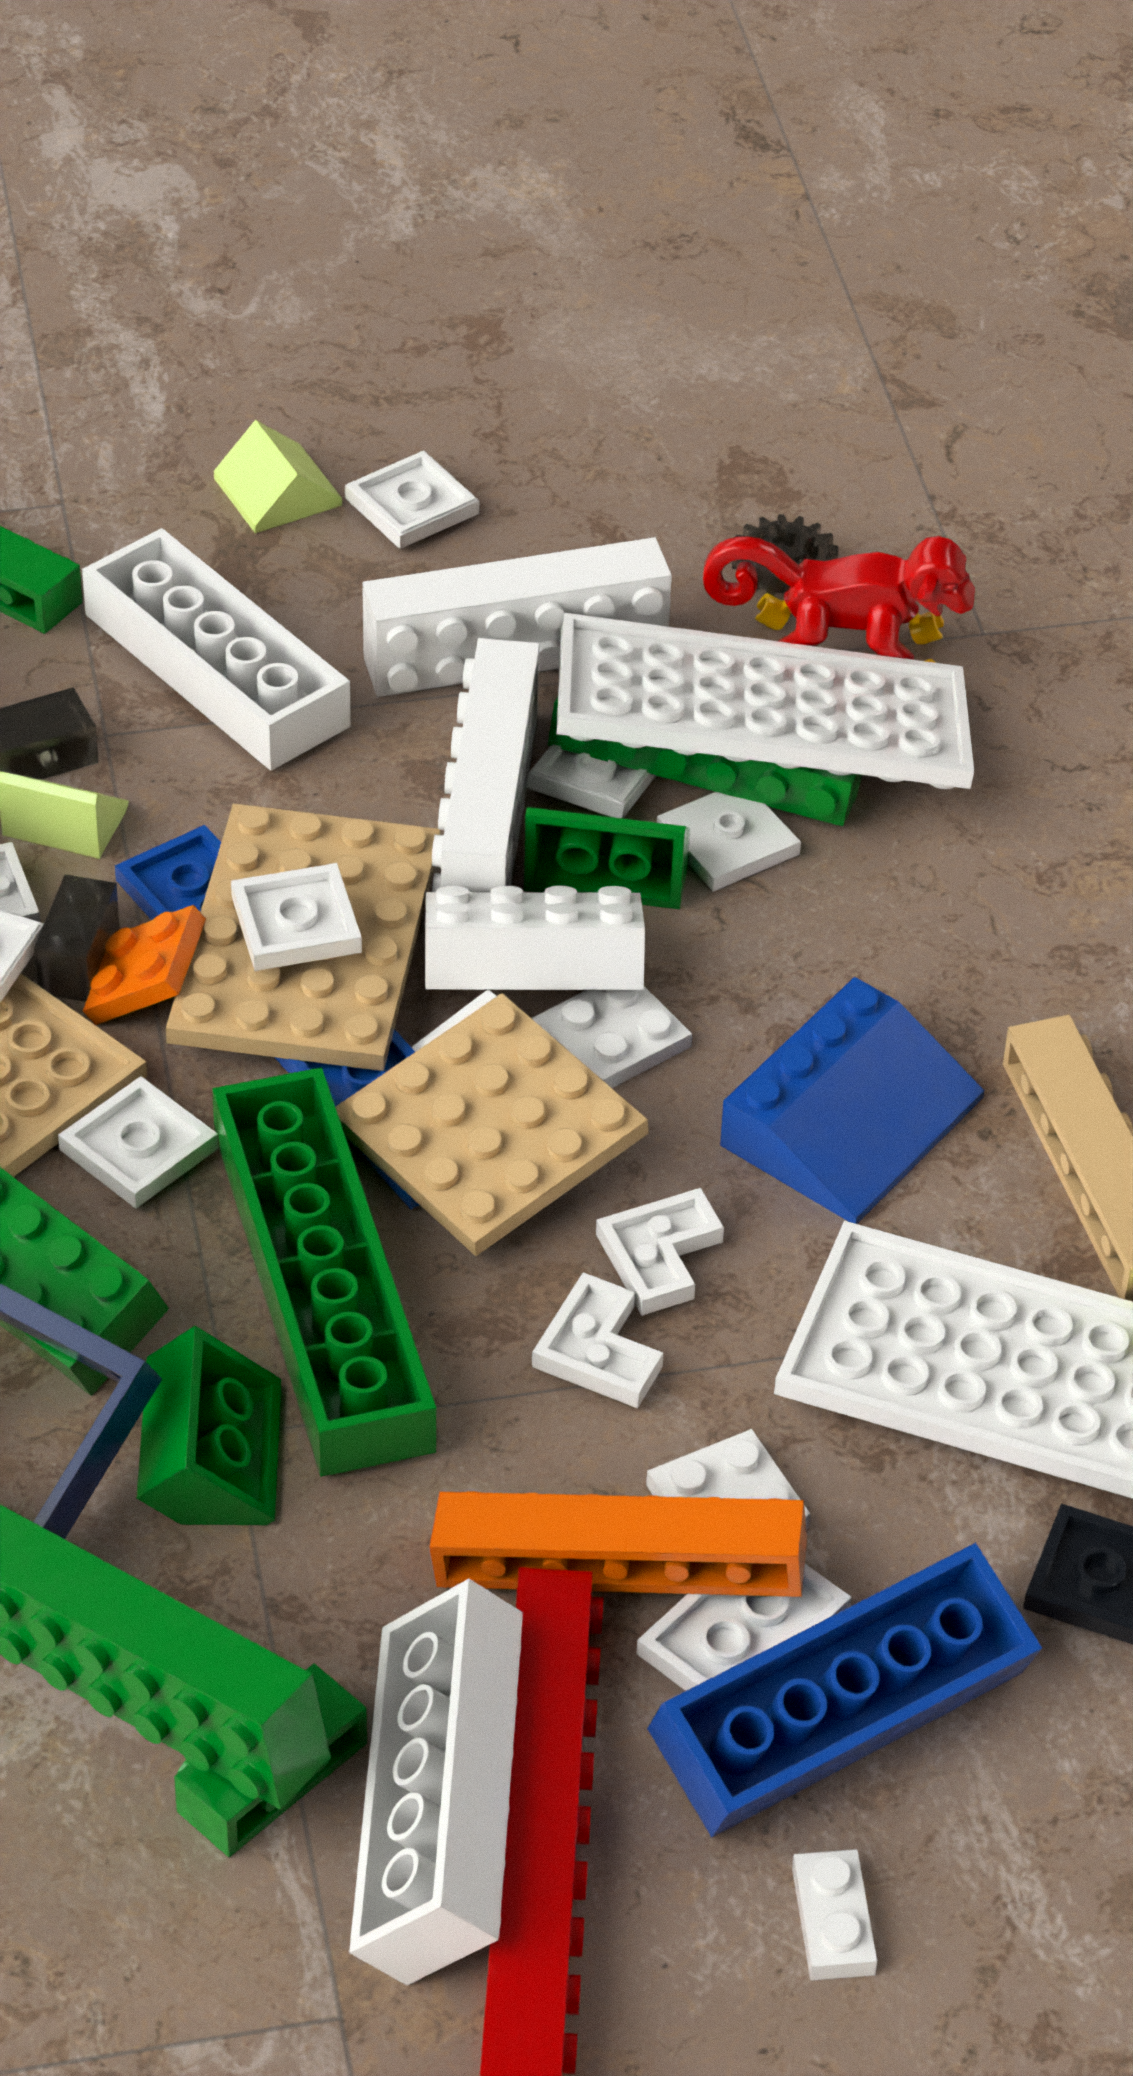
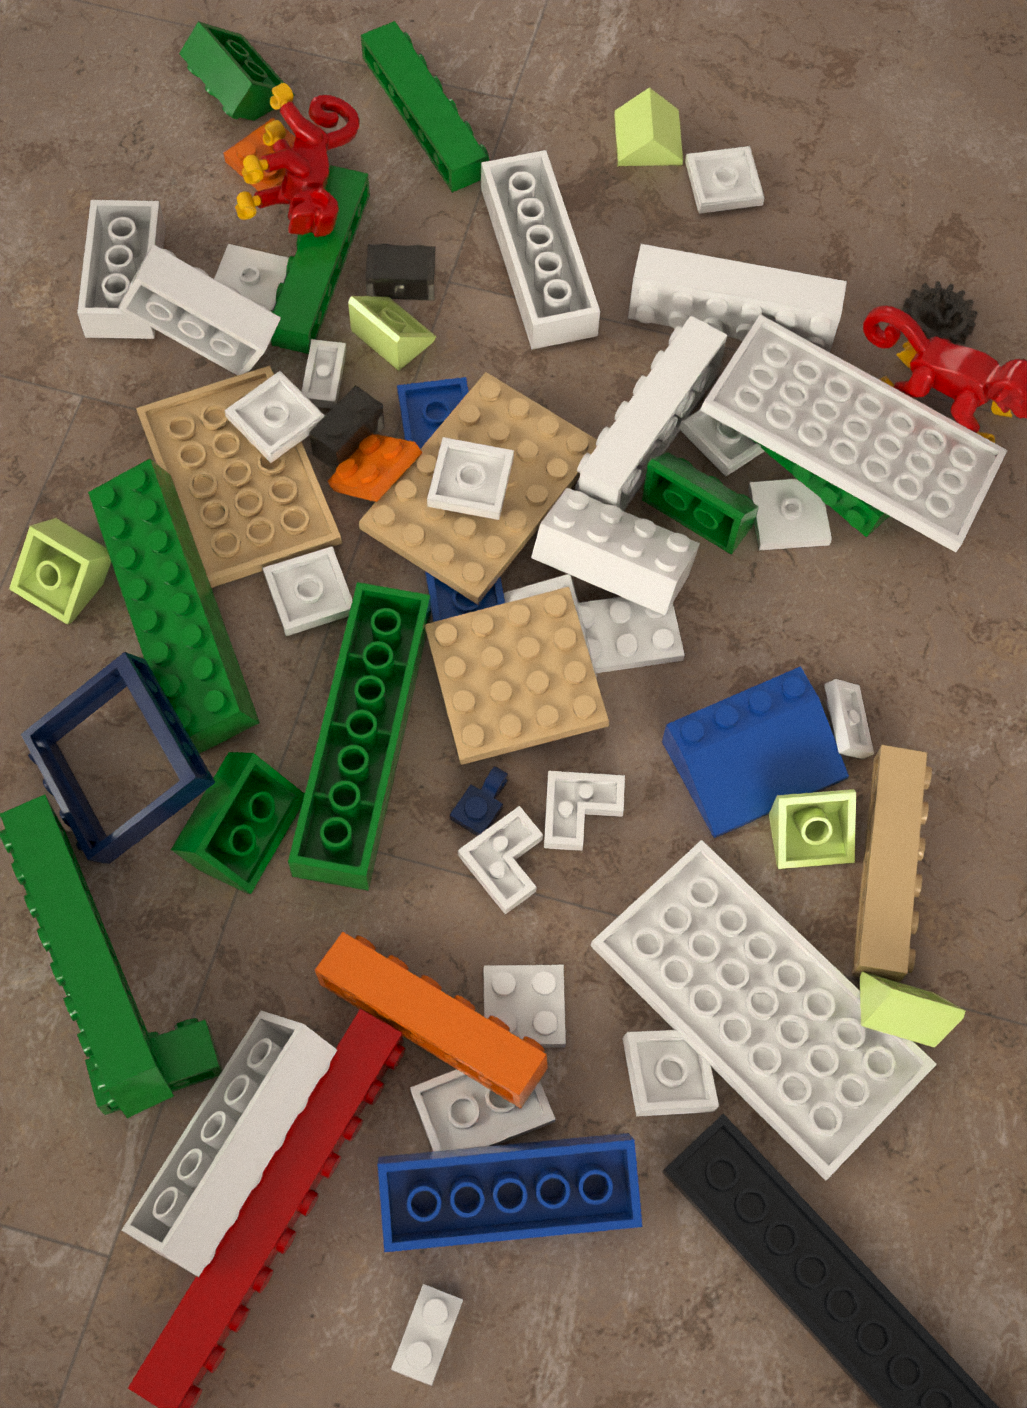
camera: 25 degrees right, 20 degrees up
none -> dark blue plate [450,766,508,836]
none -> white plate [622,1030,719,1117]
none -> yellowish green slope [769,789,856,869]
none -> white plate [824,679,874,759]

